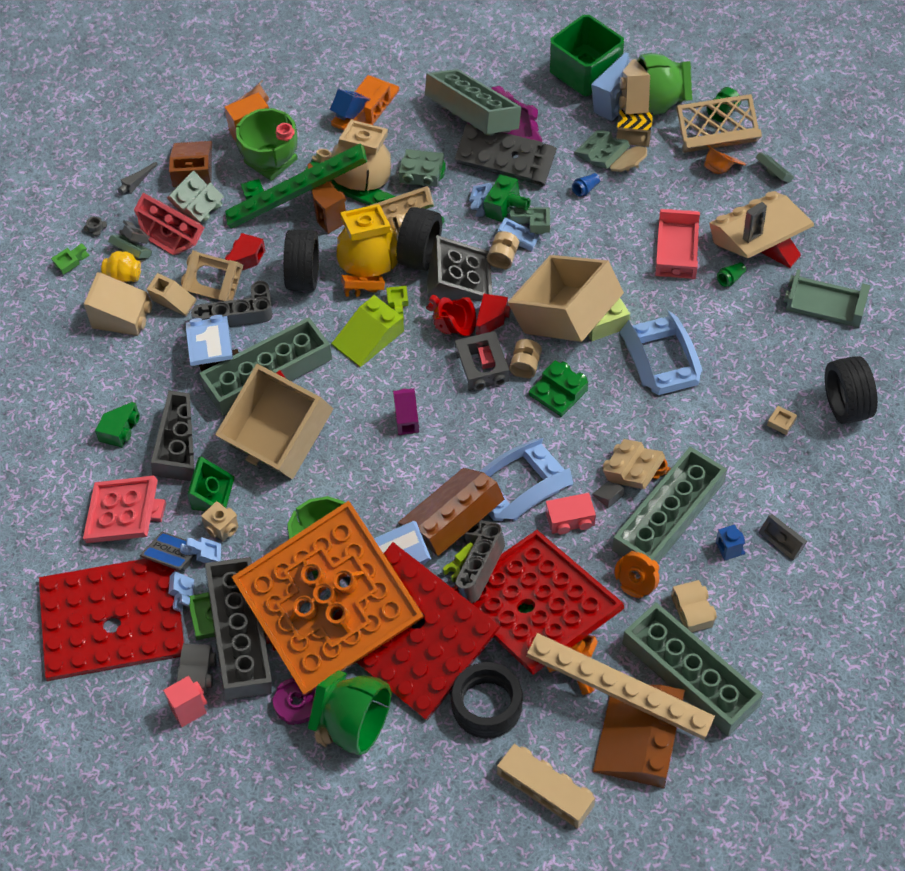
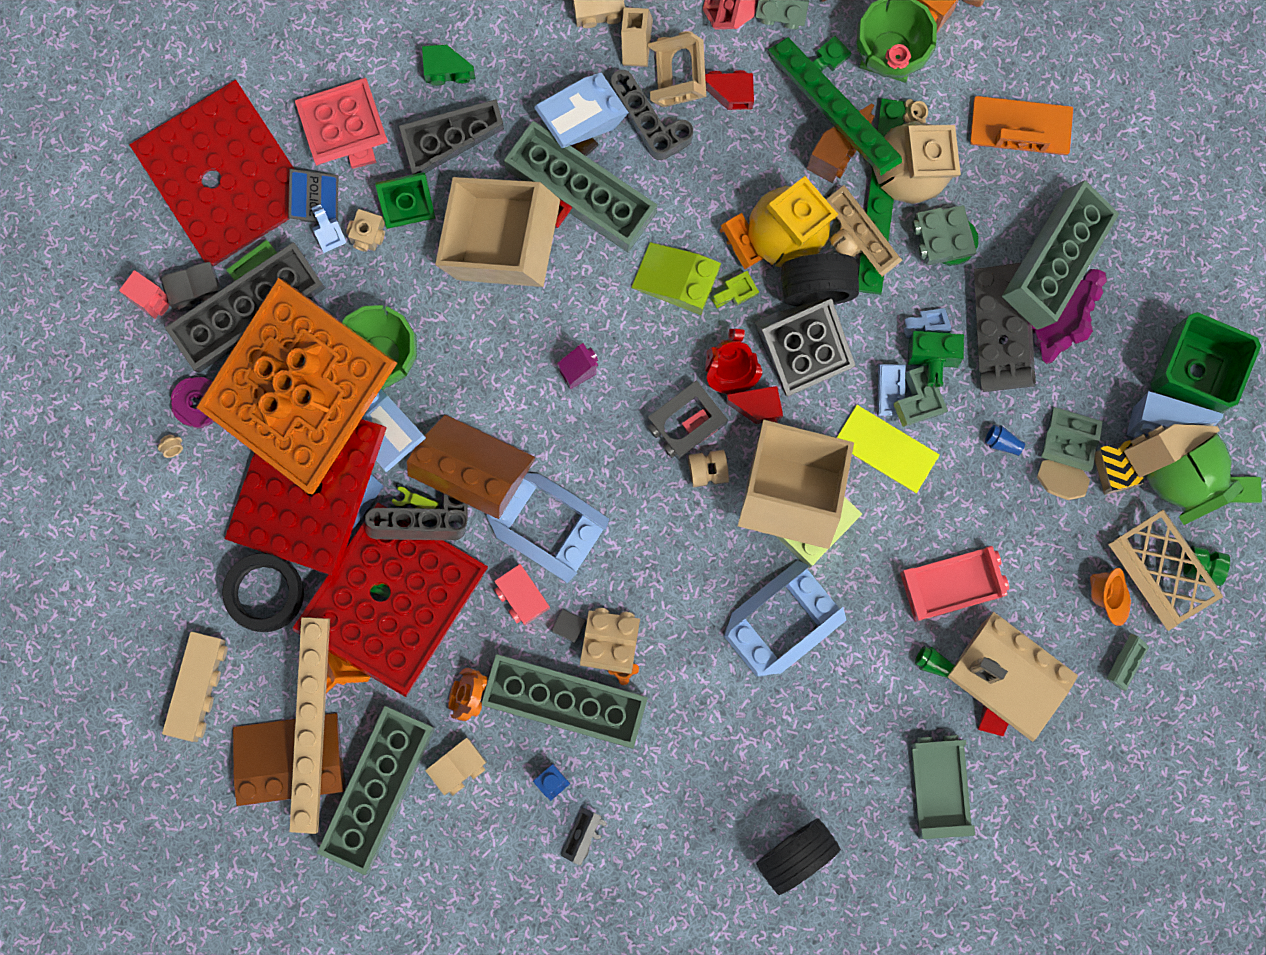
camera: 60 degrees right, 25 degrees up
light blue plate [169,571,194,612] -> none
black tyre [283,230,319,291] -> none
green plate [308,670,392,755] -> none
blue slope [330,89,370,120] -> none
tan wheel [487,231,519,269] -> none
green plate [528,360,588,417] -> none
tan plate [767,406,797,435] -> none
none -> neon yellow piece [837,405,940,493]

